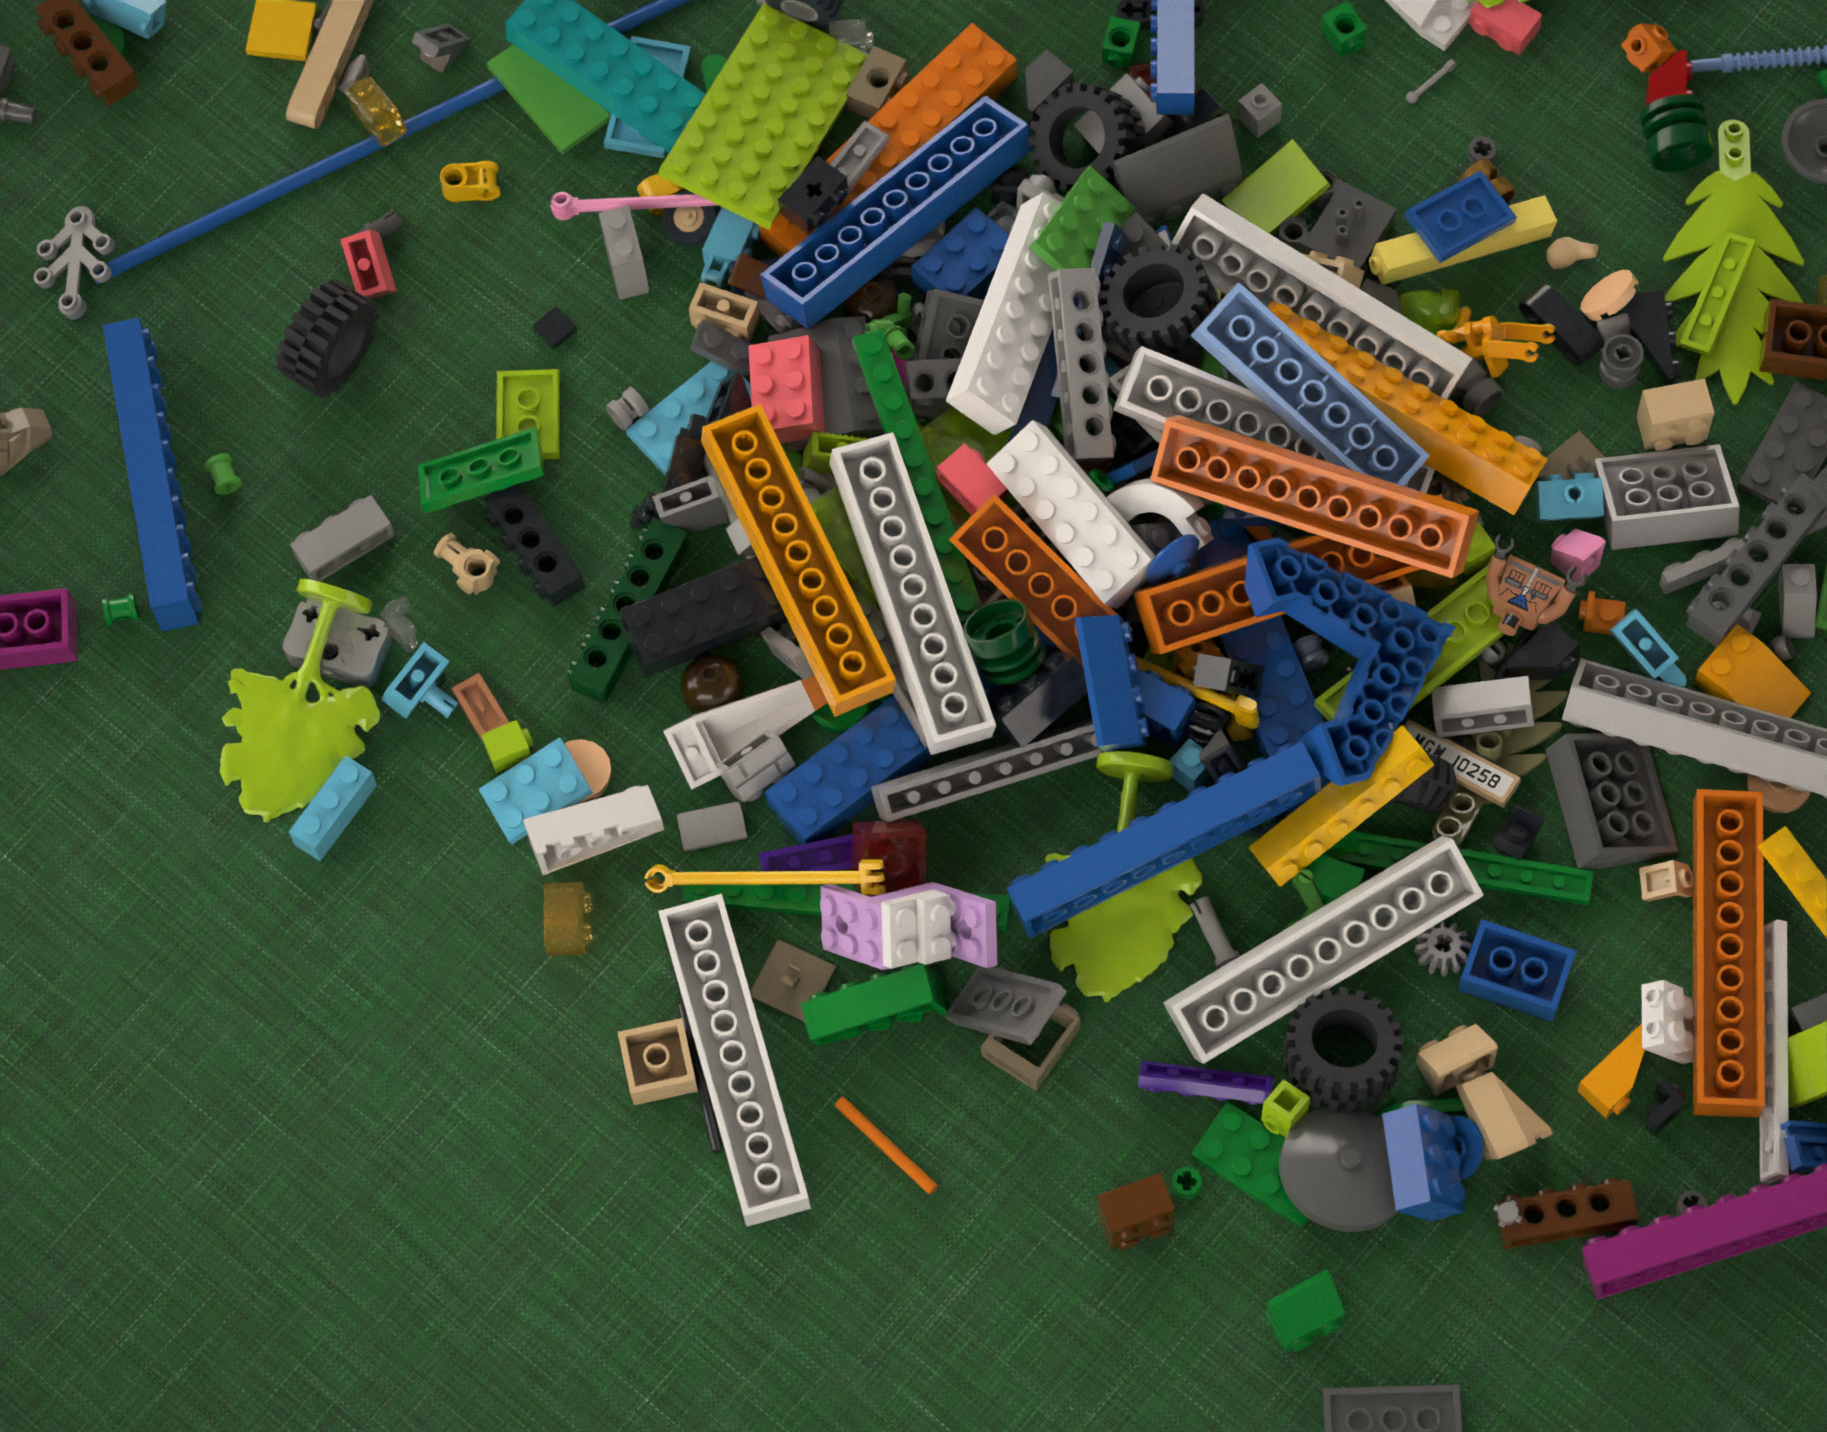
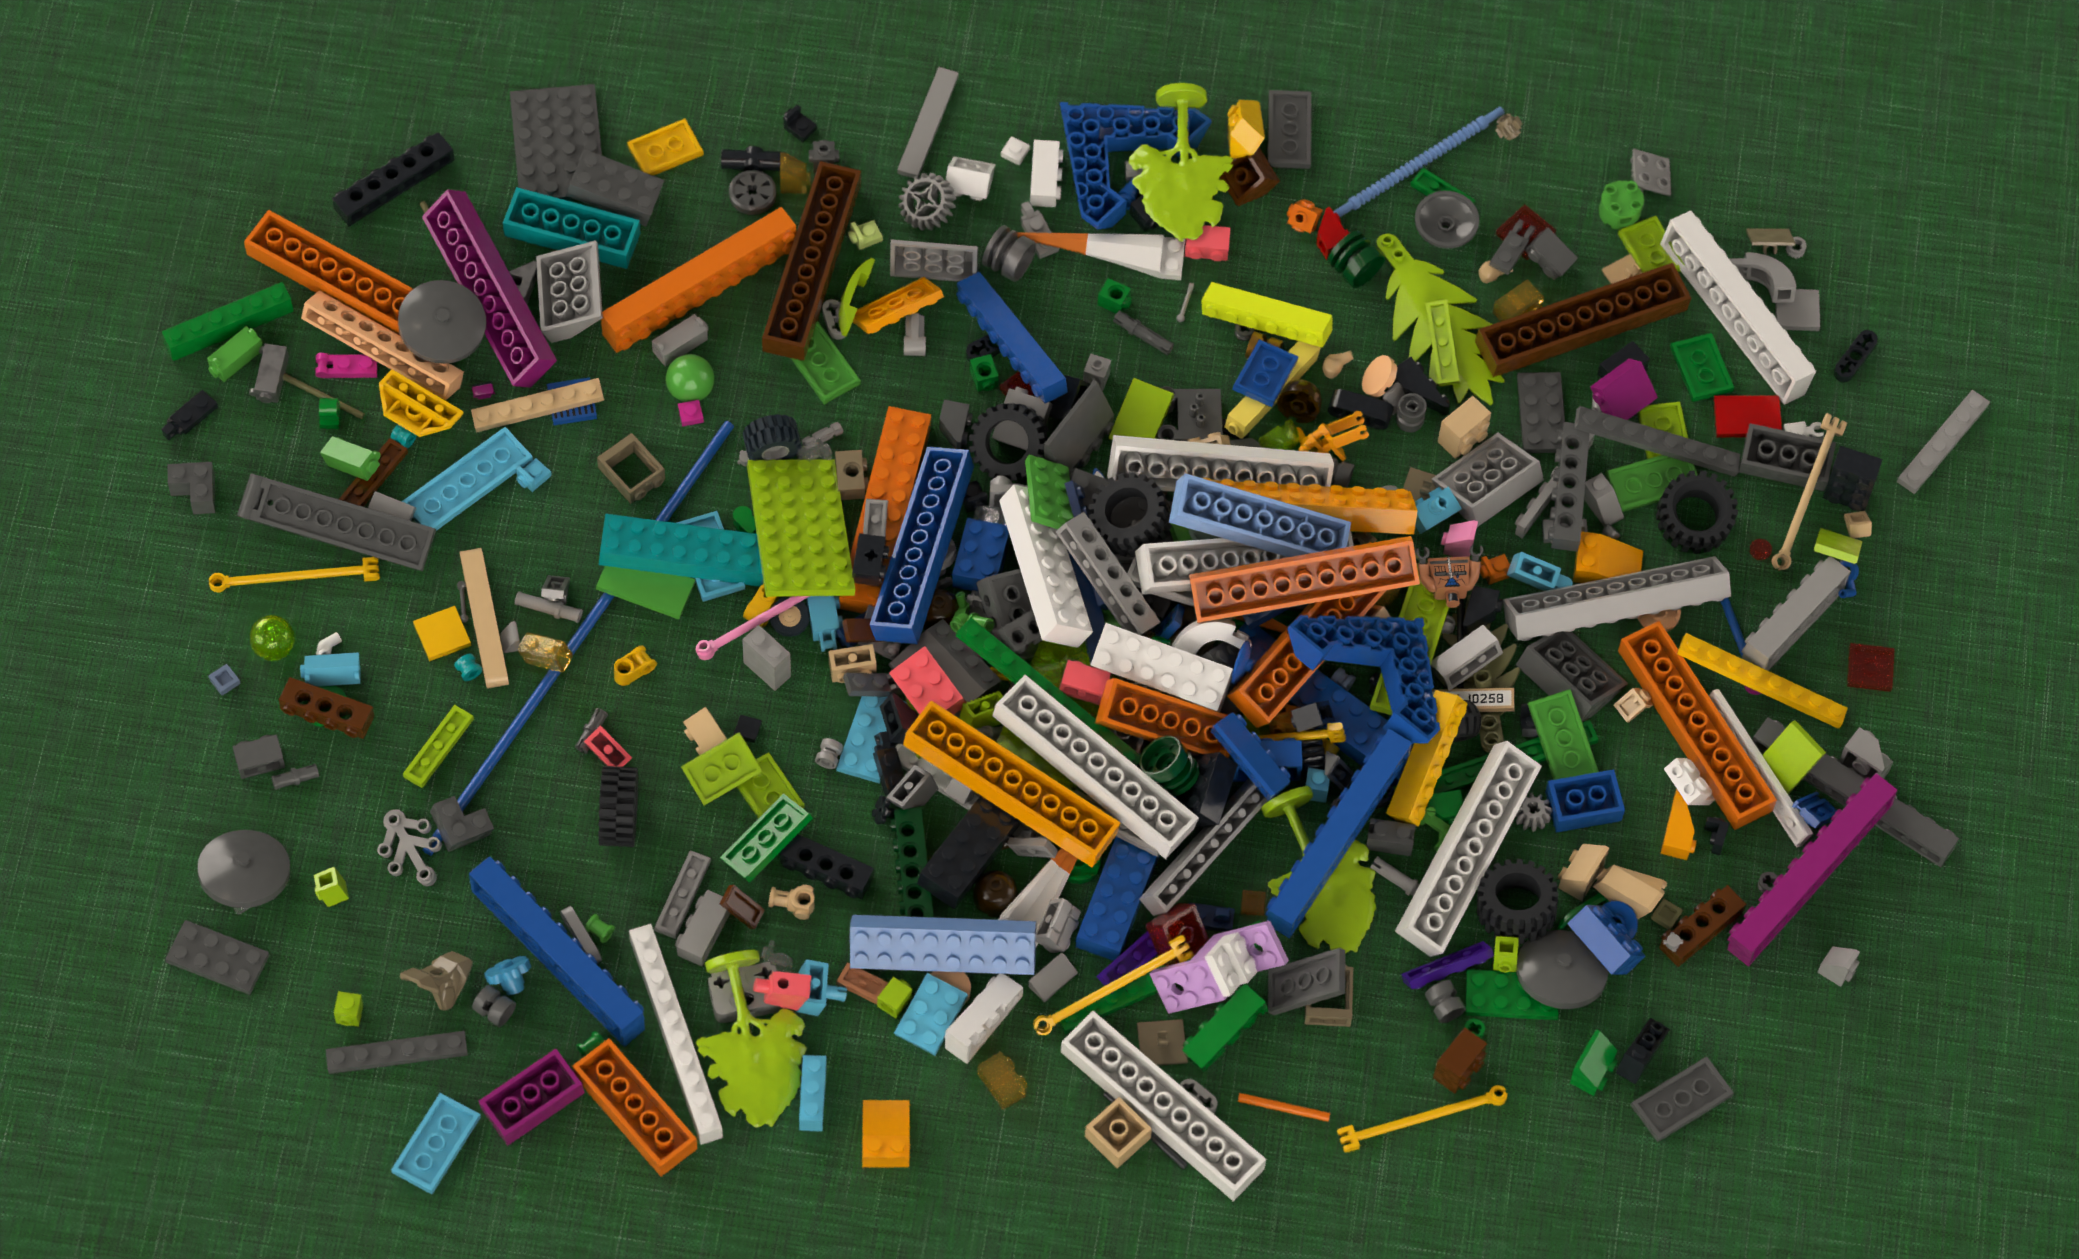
camera: 40 degrees left, 5 degrees down
none -> lime plate [403,705,474,788]
none -> dark grey brick [430,796,494,852]
none -> teal wheel [454,653,483,681]
none -> dark grey wheel [472,985,516,1027]
none -> dark azure plant [484,956,531,995]
none -> light grey pin [515,591,583,623]
none -> light grey beam [560,906,602,962]
none -> orange brick [572,1038,698,1177]
none -> white brick [629,924,723,1145]
none -> light grey tile [654,850,711,939]
none -> lime tile [681,732,763,805]
none -> tan brick [683,707,727,755]
none -> reddish brown tile [719,885,765,929]
none -> coral torso [753,971,811,1011]
none -> light grey axle [802,422,843,451]
none -> medium blue brick [850,915,1036,975]
none -> light orange slope [862,1100,909,1167]
none -> dark grey pin [1113,310,1174,356]
none -> light grey beam [1180,1079,1217,1114]
none -> dark blue hinge [1186,903,1234,932]
none -> neon yellow brick [1202,282,1332,348]
none -> clear orange tile [1241,890,1266,916]
none -> dark brown cylinder [1277,379,1322,423]
none -> yellow hinge [1337,1085,1507,1152]
none -> dark grey brick [1366,818,1416,856]
none -> dark grey wheel [1425,980,1466,1023]
none -> bright green tile [1527,689,1599,780]
none -> black slope [1616,1018,1670,1084]
none -> olive plate [1651,899,1683,930]
none -> light grey slope [1817,947,1860,987]

